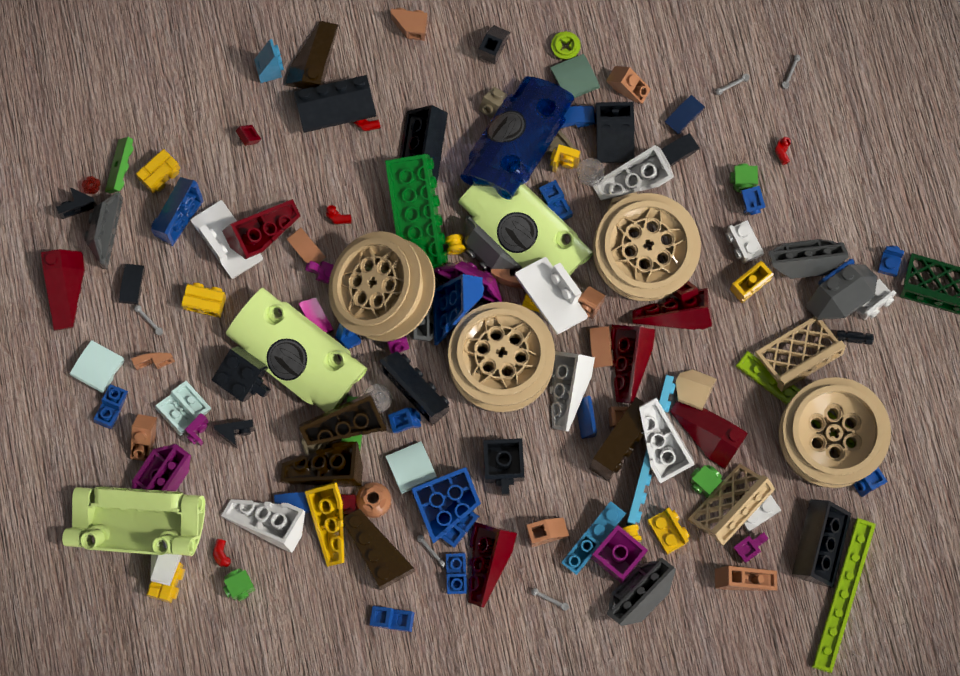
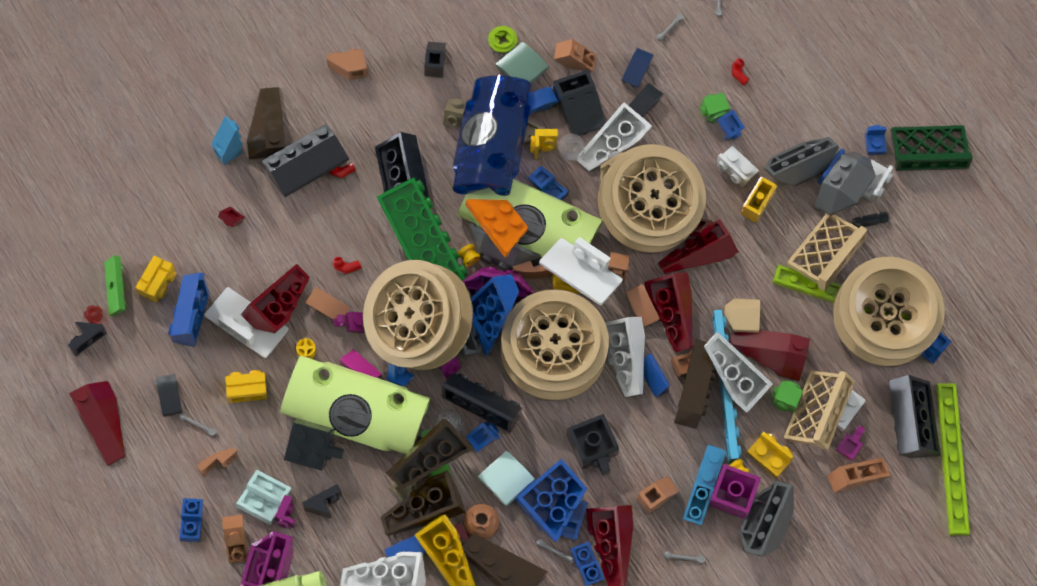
camera: 25 degrees left, 5 degrees down
light aqua slope [70,340,124,393] -> none
dark grey wedge [84,192,123,270] -> none
none -> yellow wheel [296,338,316,359]
none -> orange wing [465,199,528,257]

